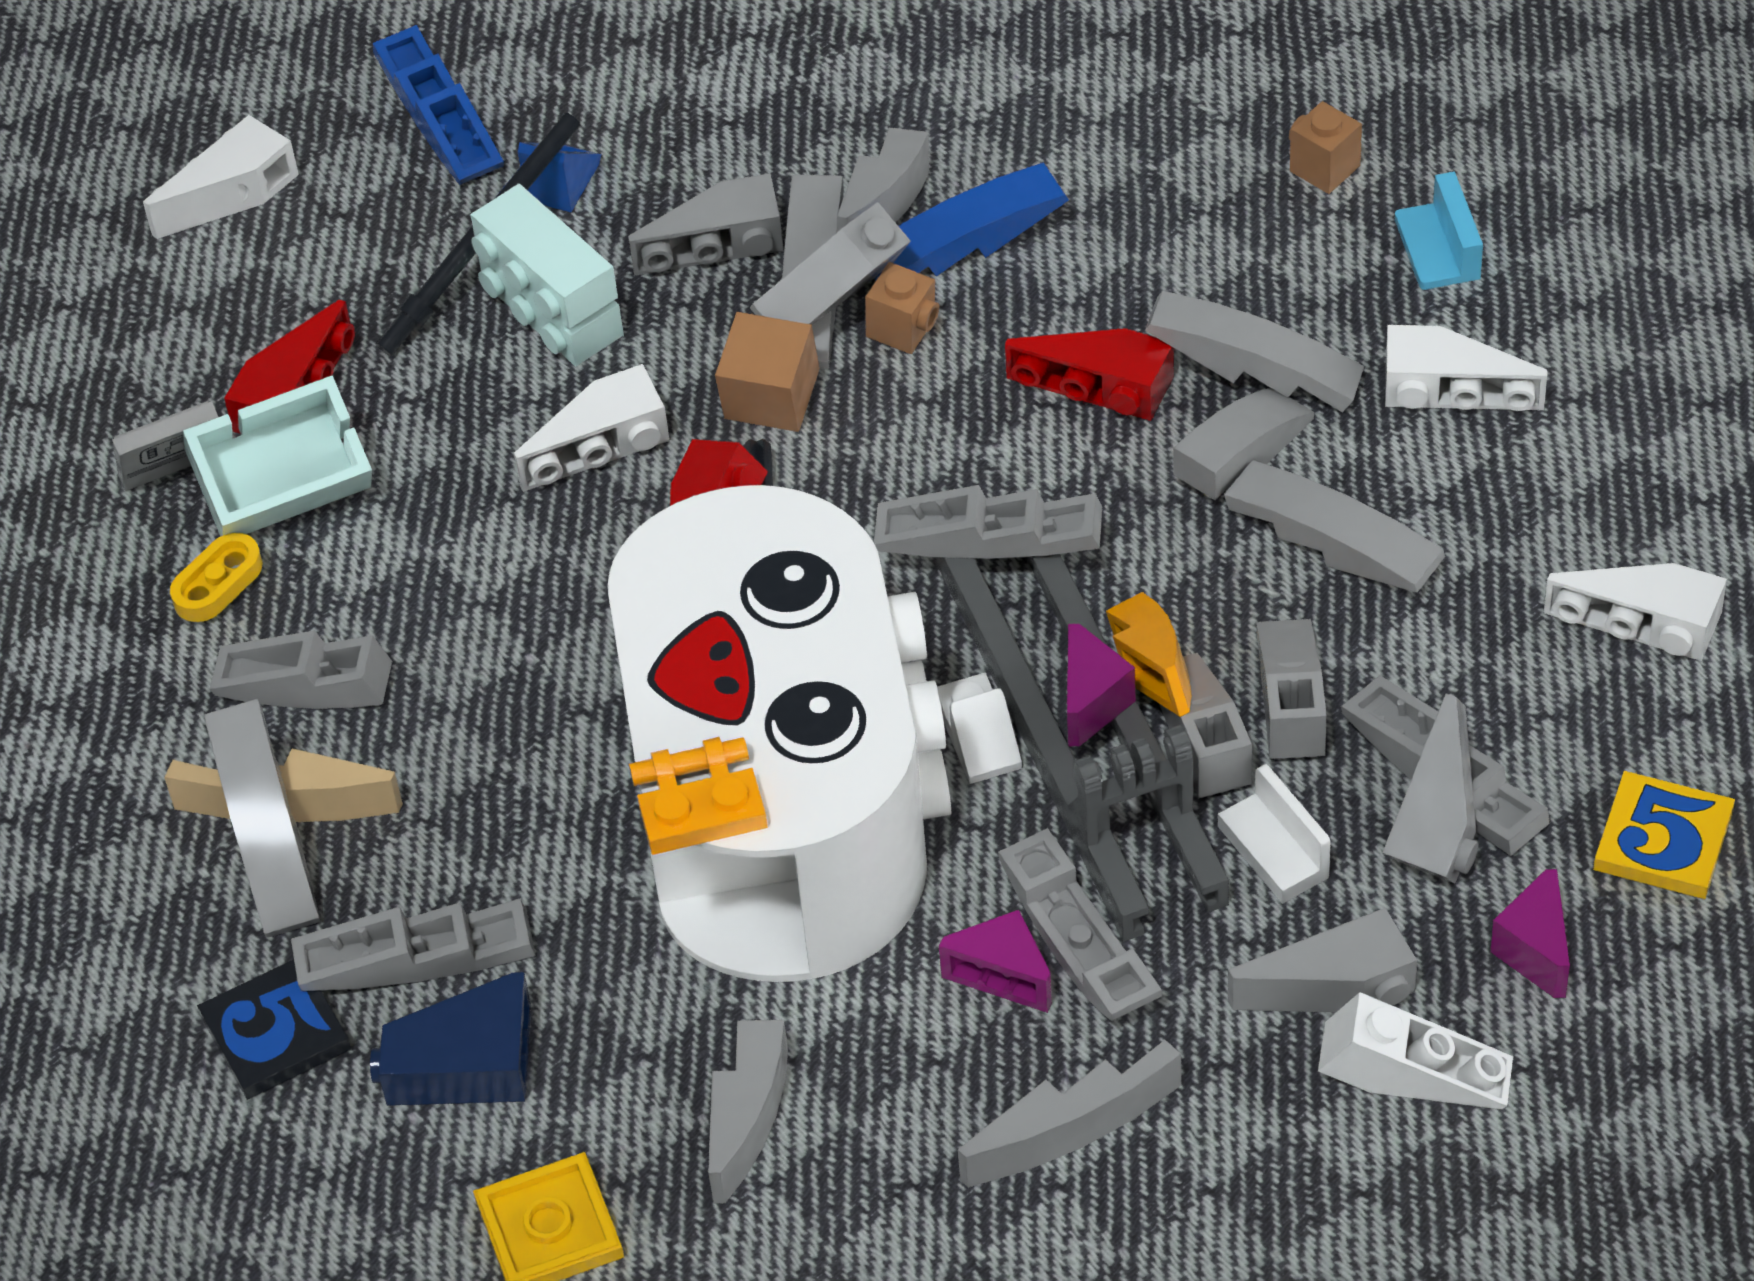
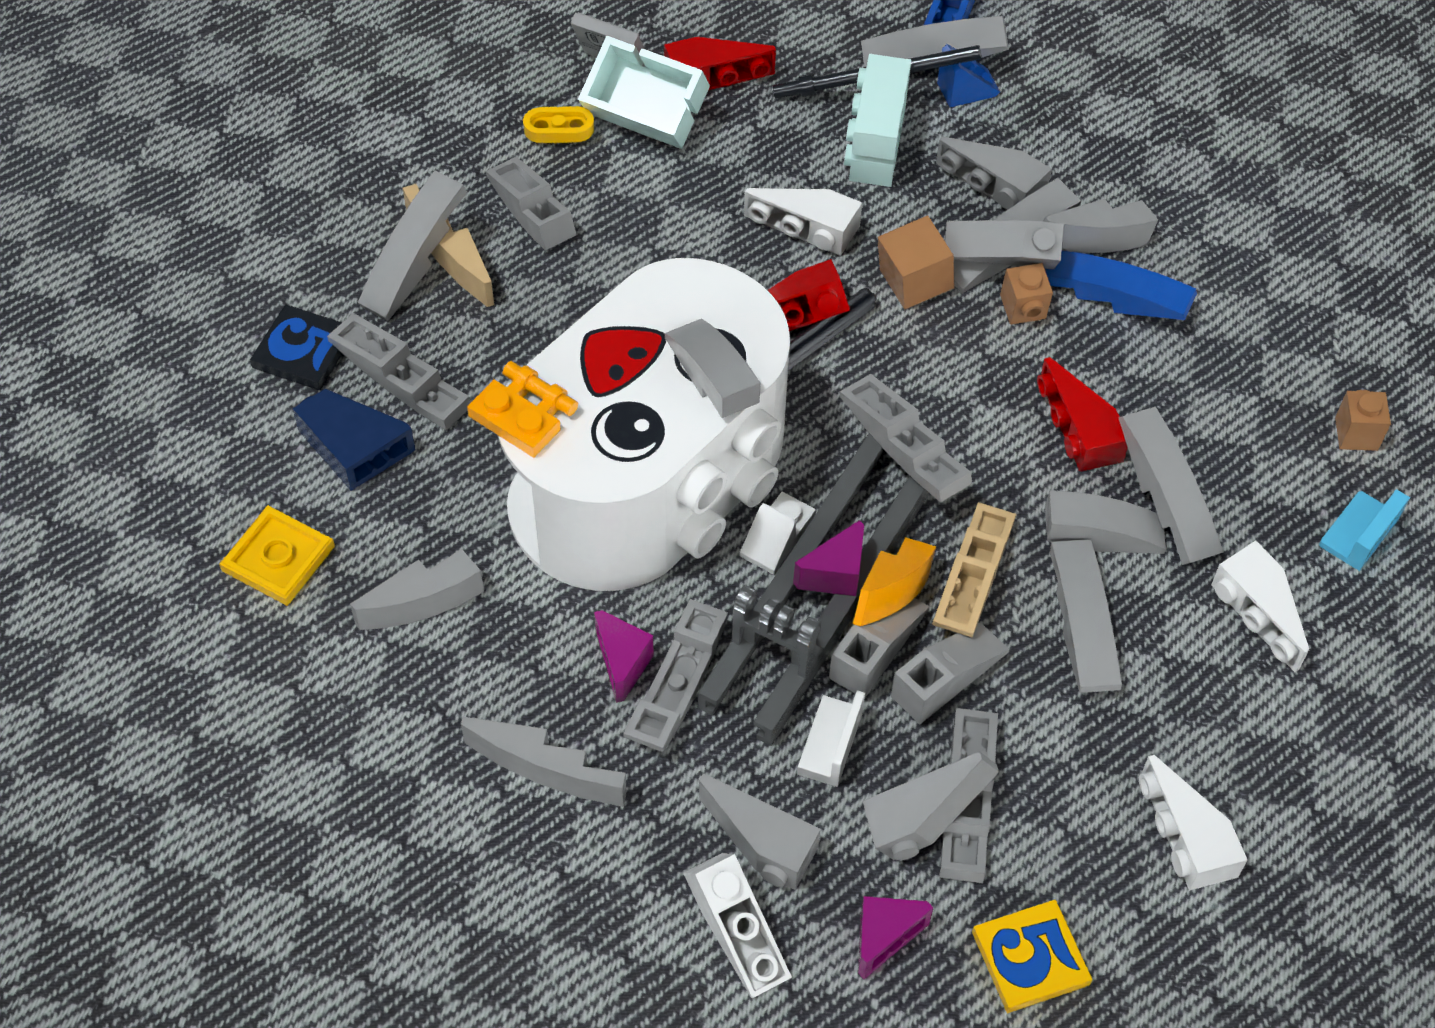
camera: 45 degrees right, 5 degrees up
none -> light grey slope [665,318,760,418]
none -> light grey slope [861,16,1009,67]
none -> tan slope [933,502,1016,638]

